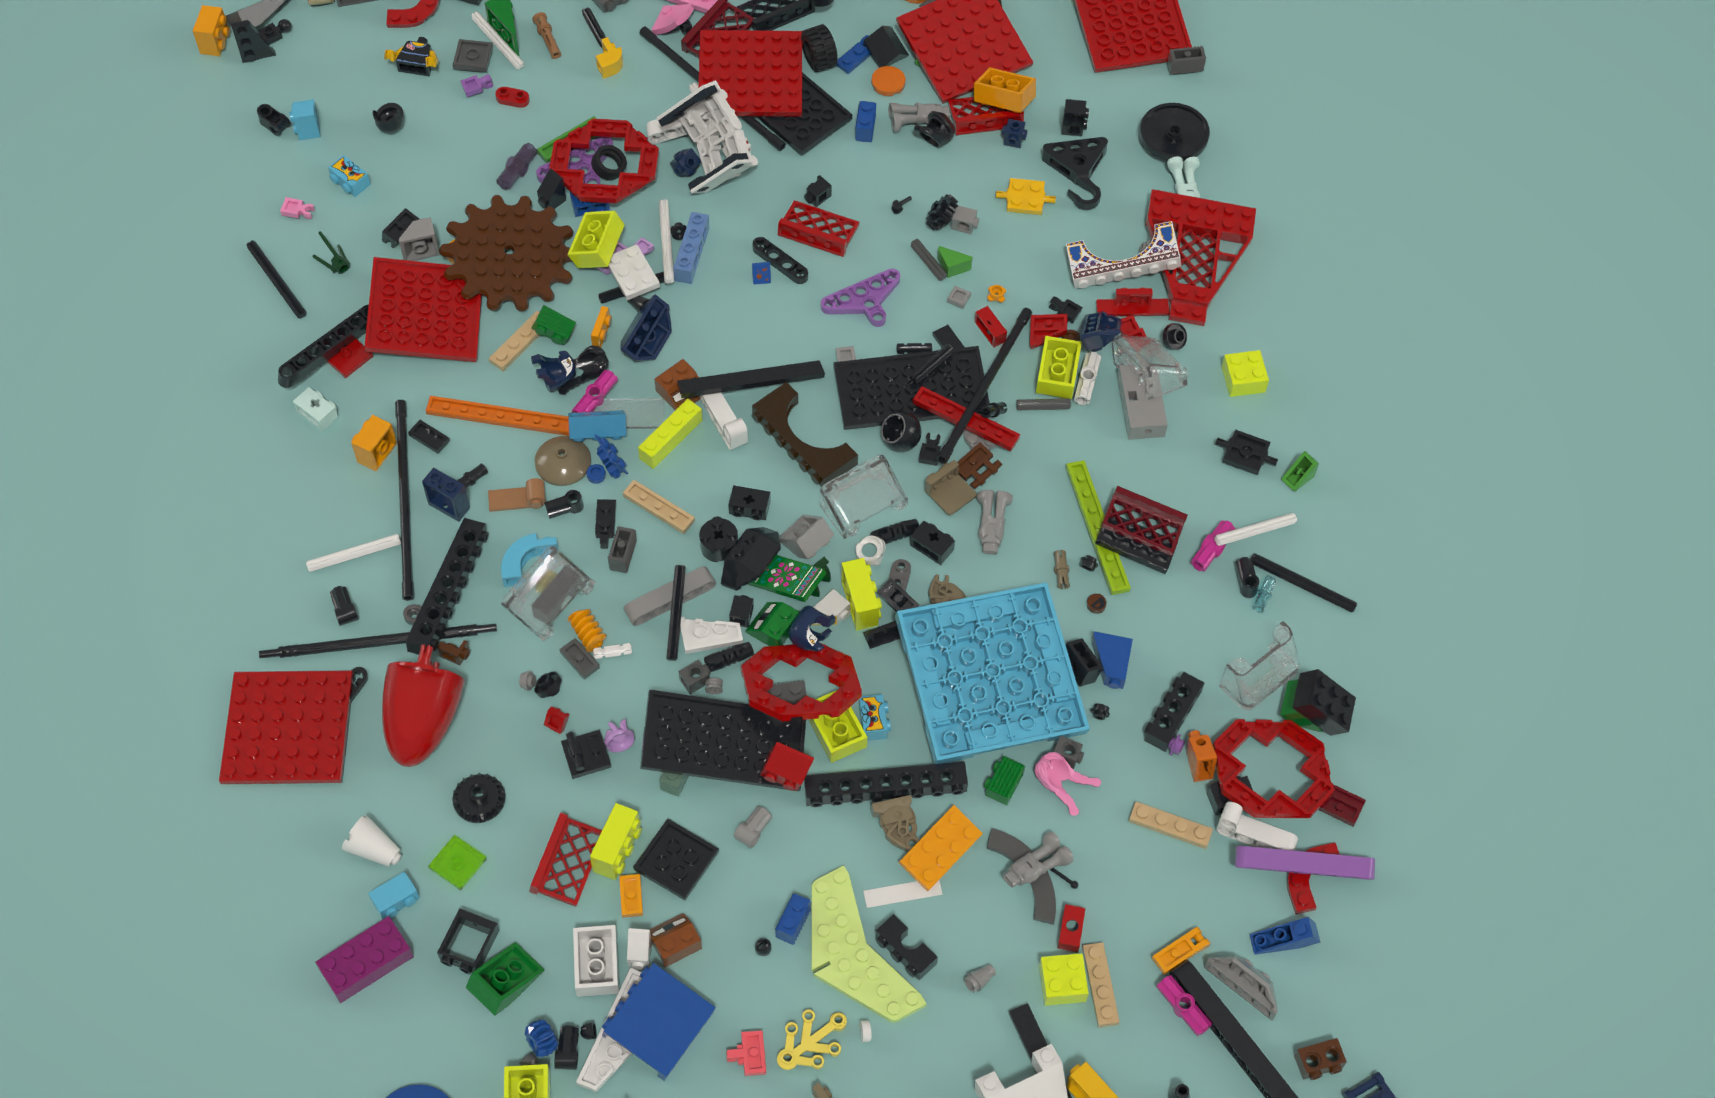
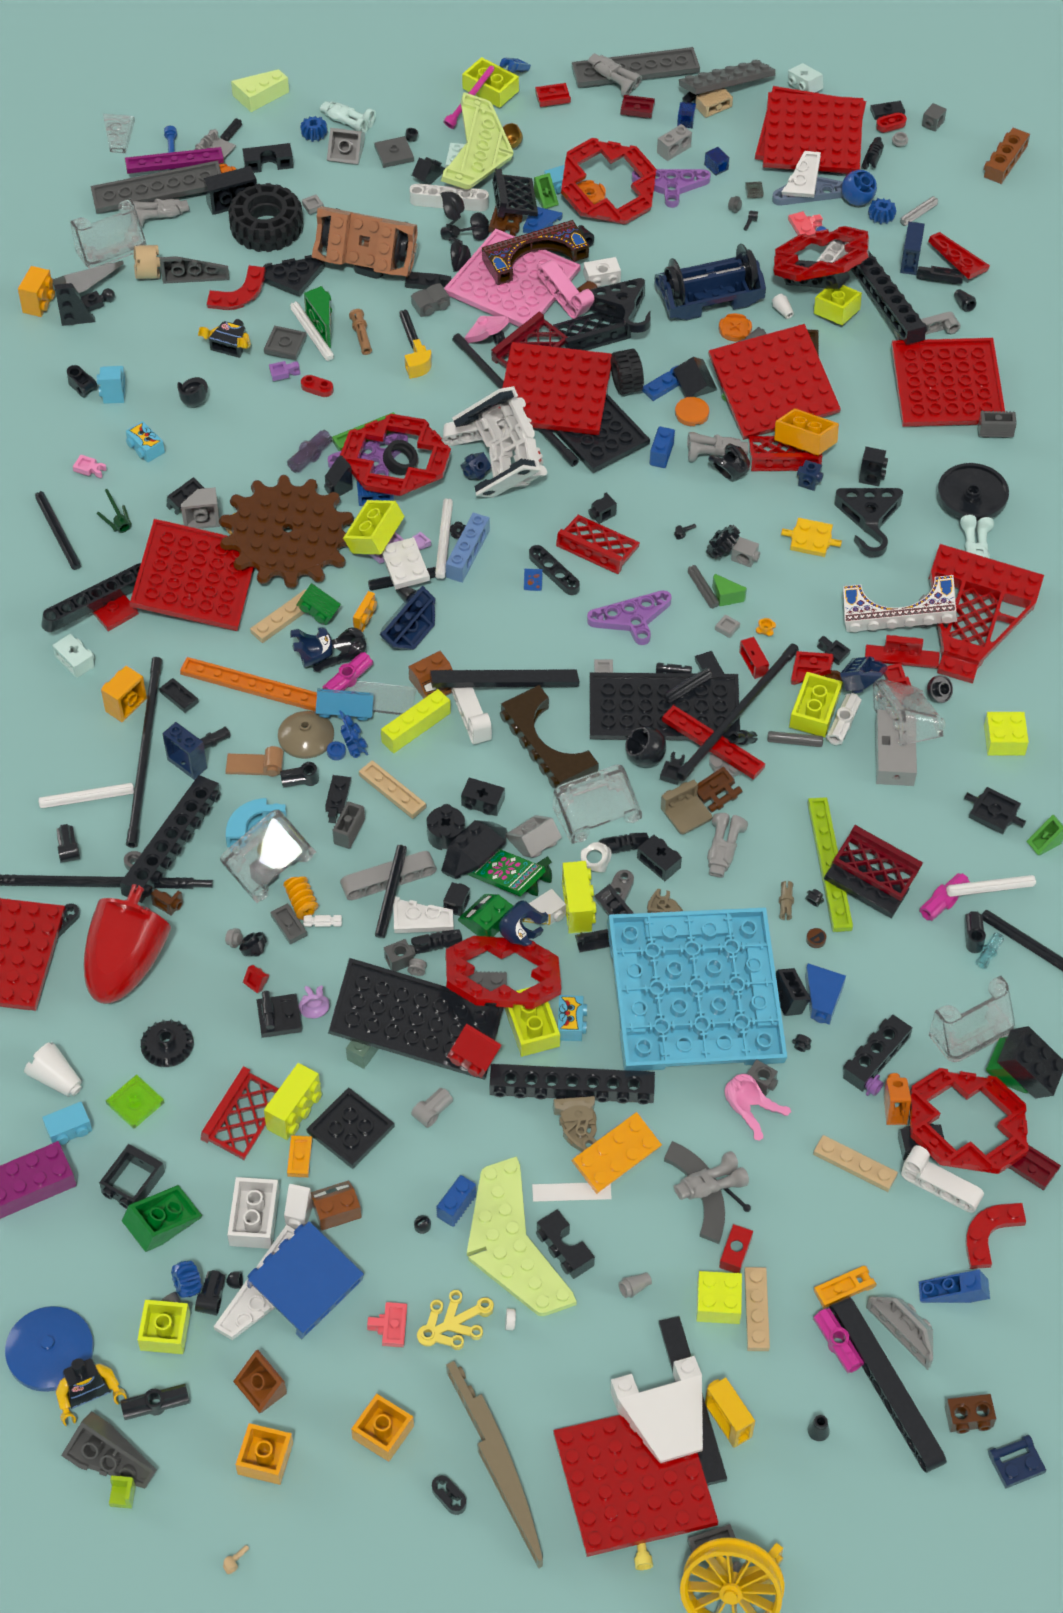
camera: 10 degrees right, 5 degrees down
green brick [984,756,1025,805] -> none
medium lavender beam [1235,846,1375,880] -> none

